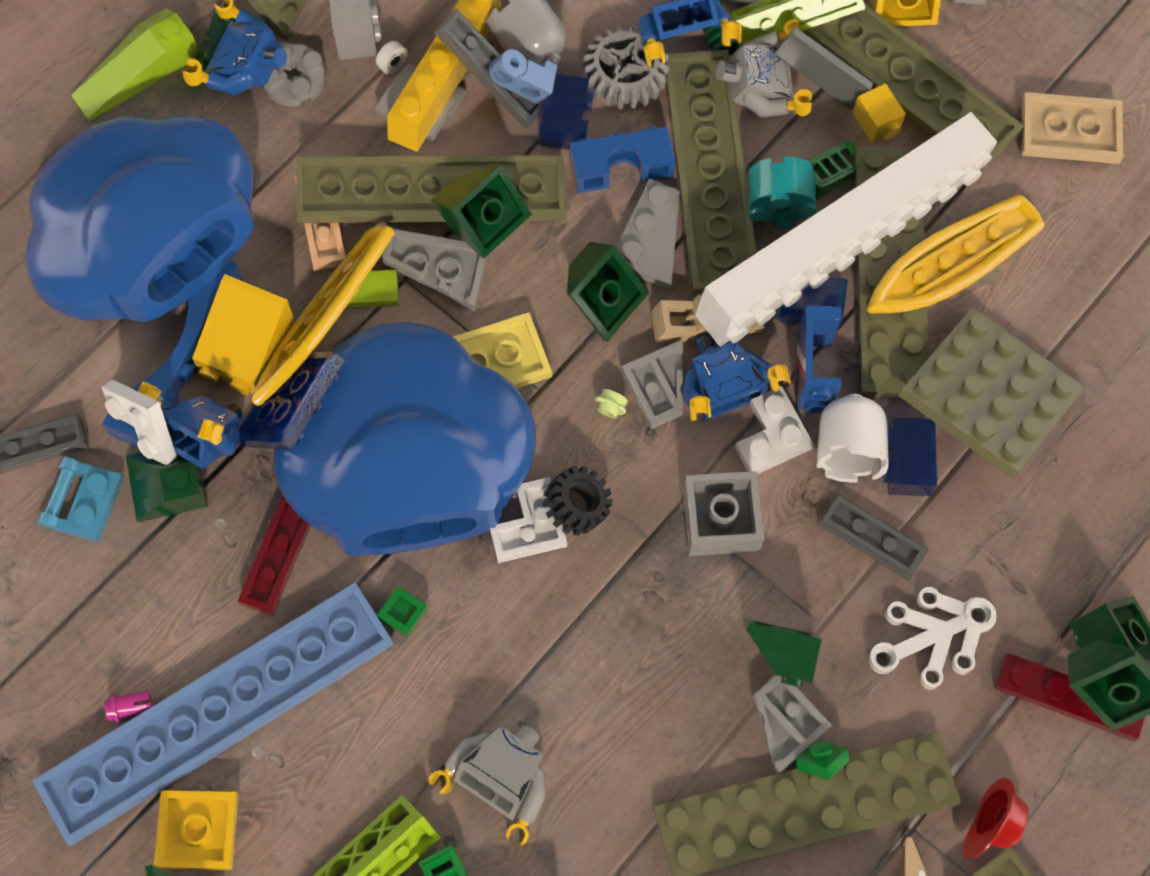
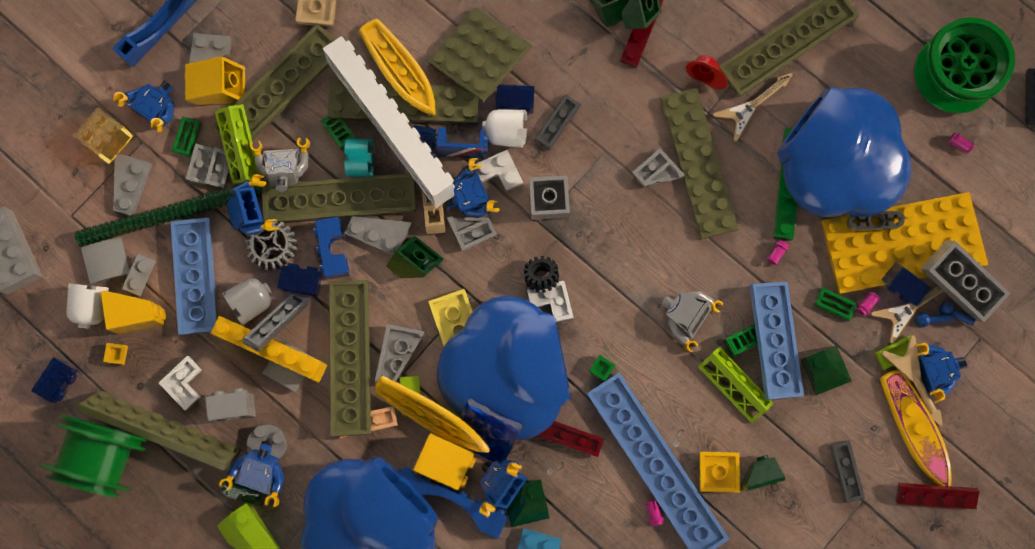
camera: 90 degrees left, 10 degrees up
white plate [102,379,177,465] -> none
white tile [376,41,408,75] -> none
dark green slope [431,163,532,259] -> none
medium blue leg [489,49,557,104] -> none
yellowish green plate [595,389,628,419] -> none
dark green slope [744,619,822,687] -> none
dark grey tile [774,27,873,109] -> none
green plate [796,739,850,780] -> none
yellow brick [852,83,906,144] -> none
white plant [868,587,997,690] -> none

